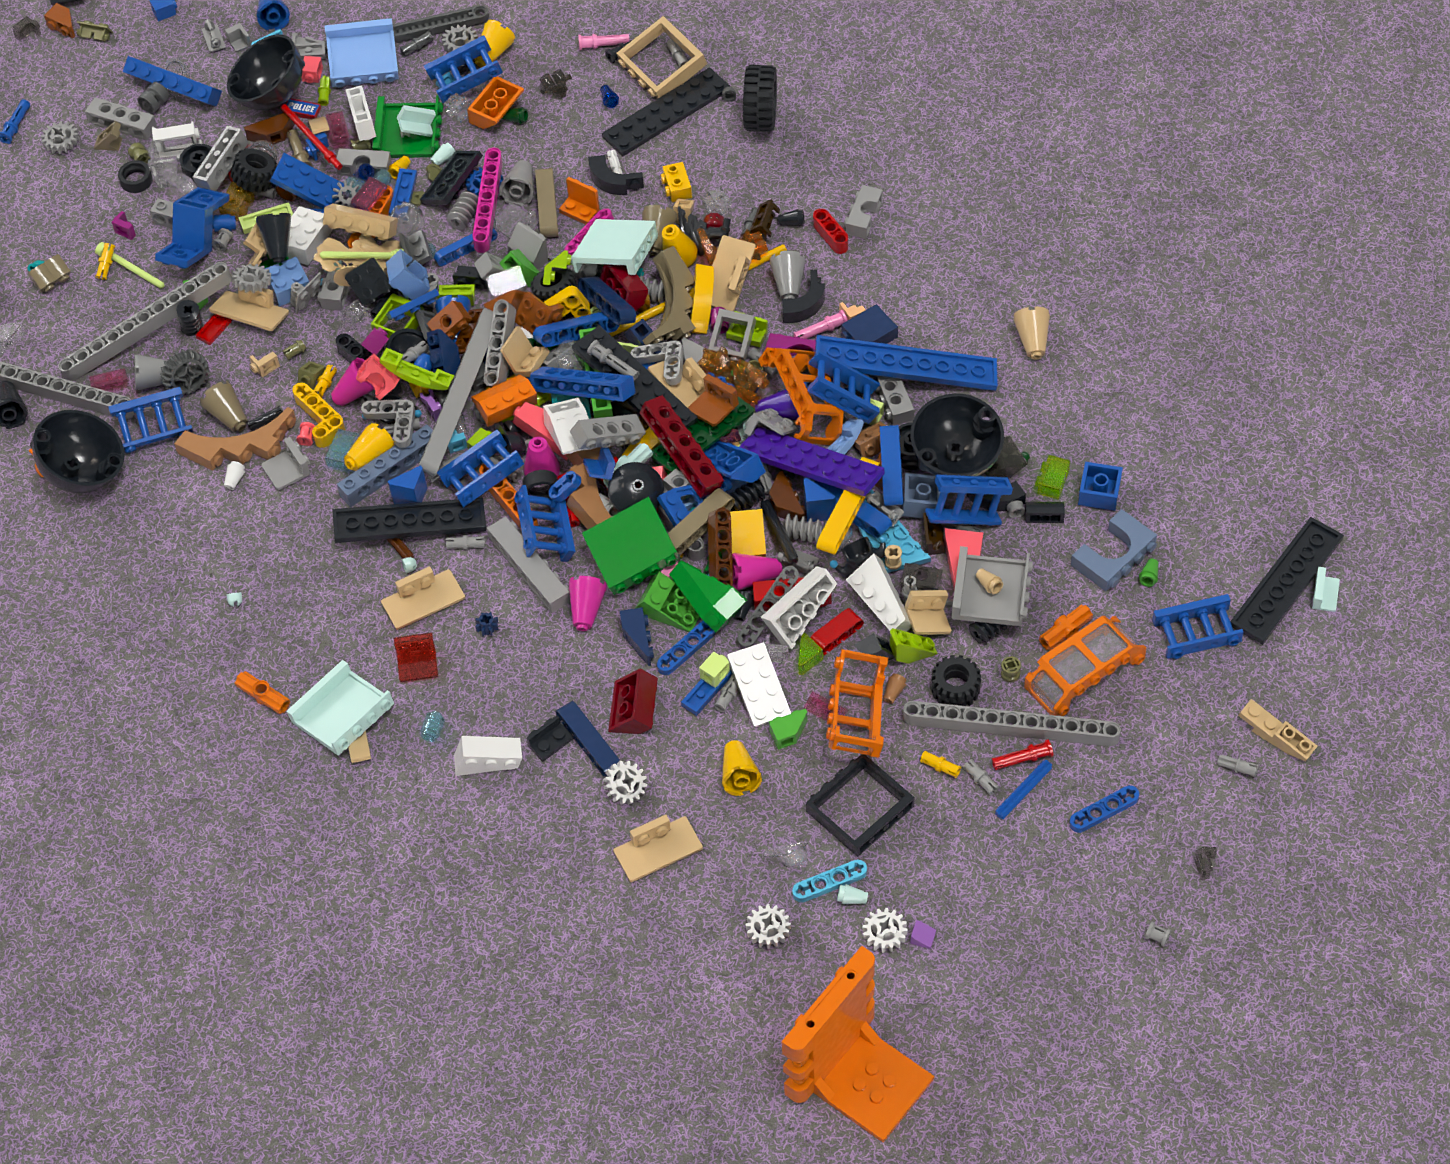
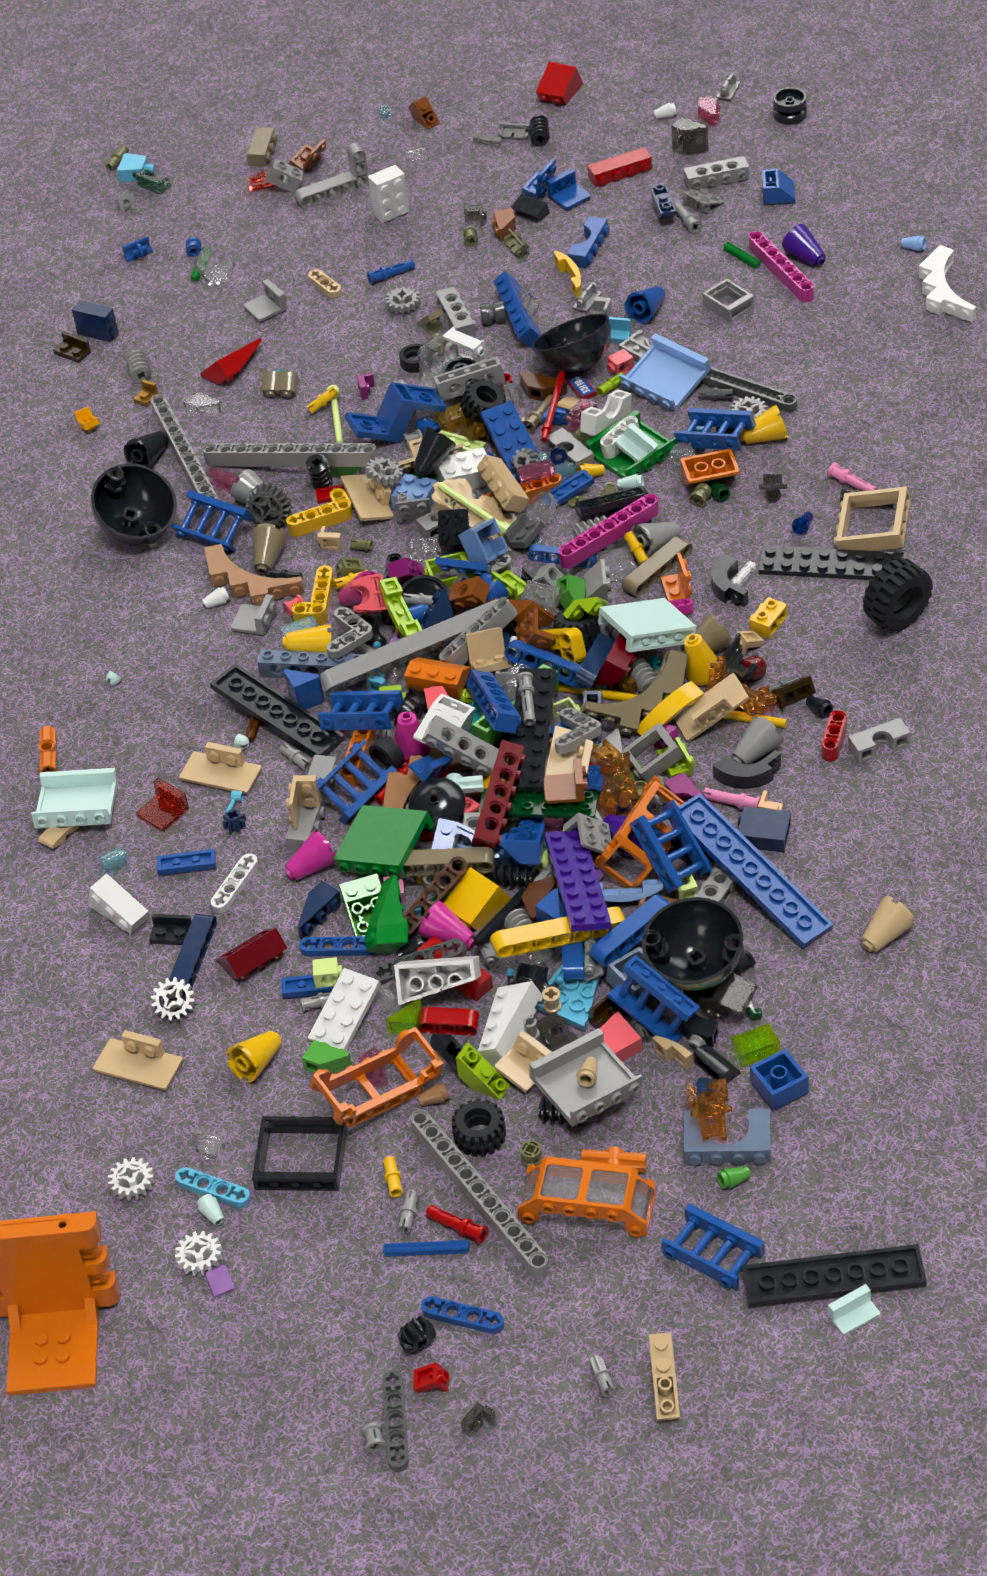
camera: 50 degrees right, 10 degrees down
blue beam [549,471,582,502] -> none
clear brick [702,187,732,217] -> none
none -> blue plate [157,849,216,876]
none -> white beam [211,854,258,913]
none -> medium azure hand [225,790,244,813]
none -> yellow beam [286,488,353,537]
none -> tan bracket [286,775,321,829]
none -> dark grey beam [382,1370,409,1472]
none -> black gear [397,1316,437,1354]
none -> red bracket [413,1362,450,1394]
none -> pearl gold bracket [460,422,488,441]
none -> olive bush [463,226,478,246]
none -> yellow slope [553,251,582,298]
none -> white beam [600,416,639,459]
none -> yellow pin [624,531,648,565]
none -> tan slope [652,1036,693,1070]
none -> clear orange hips [686,1078,733,1141]
none -> olive wheel [689,483,712,507]

